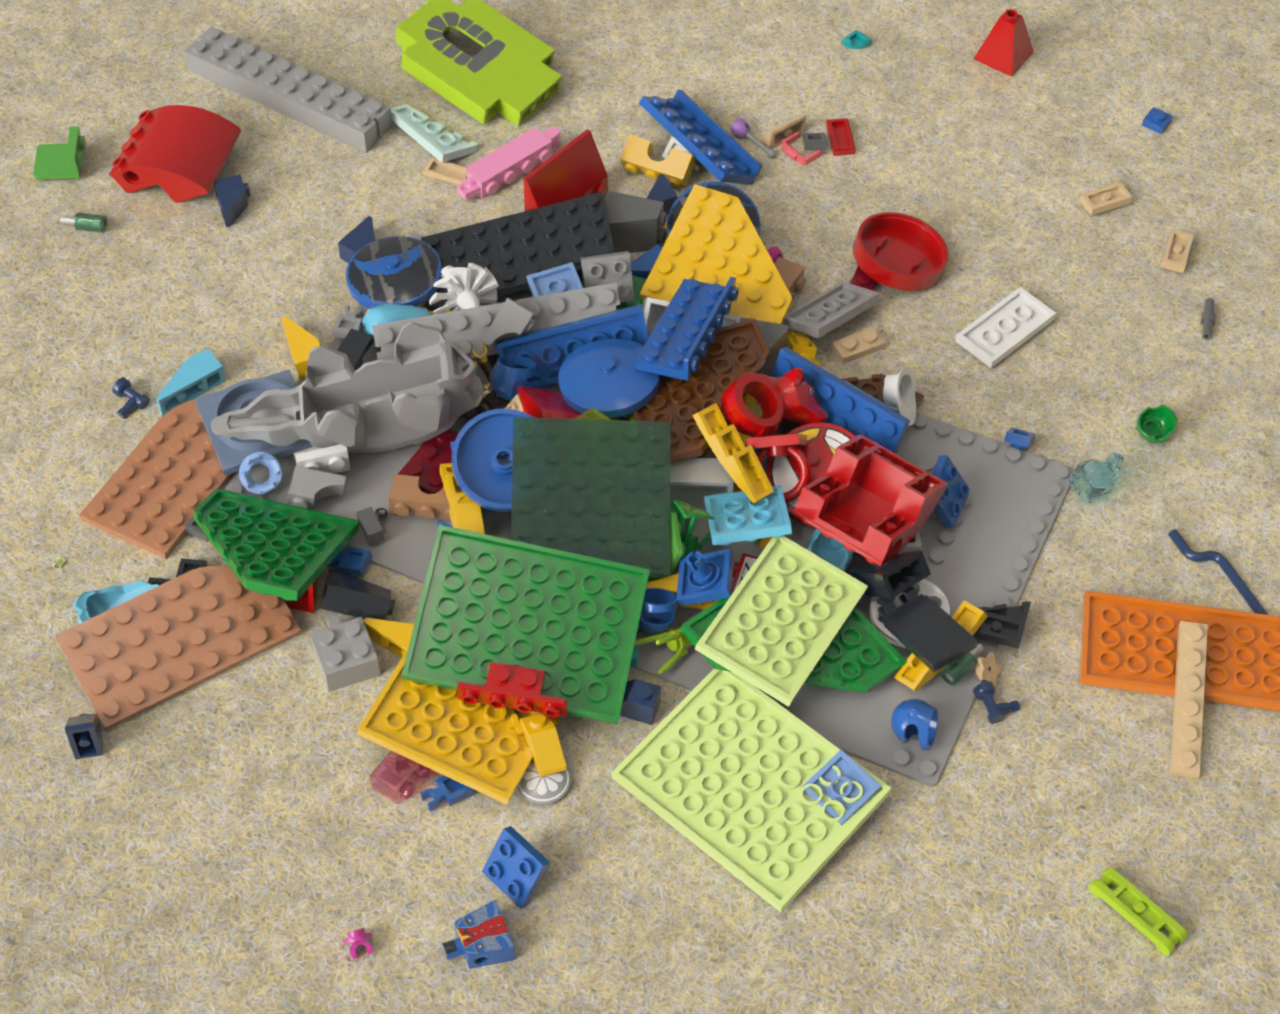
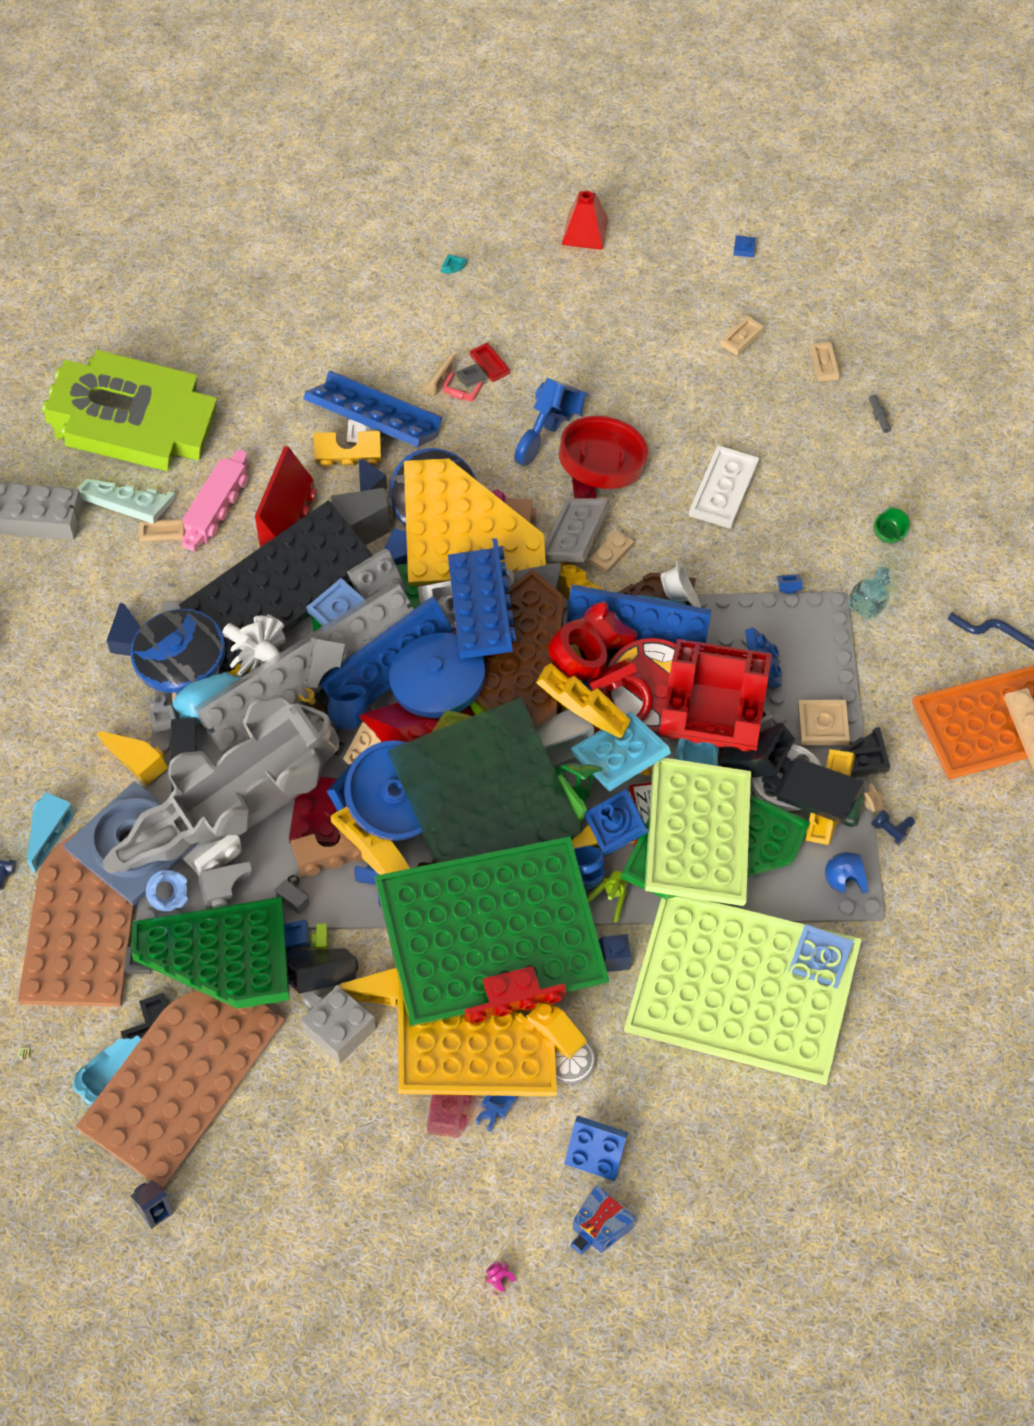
camera: 25 degrees left, 5 degrees up
hinge [730,118,776,158] -> none
none -> lime plate [312,923,328,950]
none -> blue piece [514,377,589,466]
none -> tan plate [798,700,850,745]

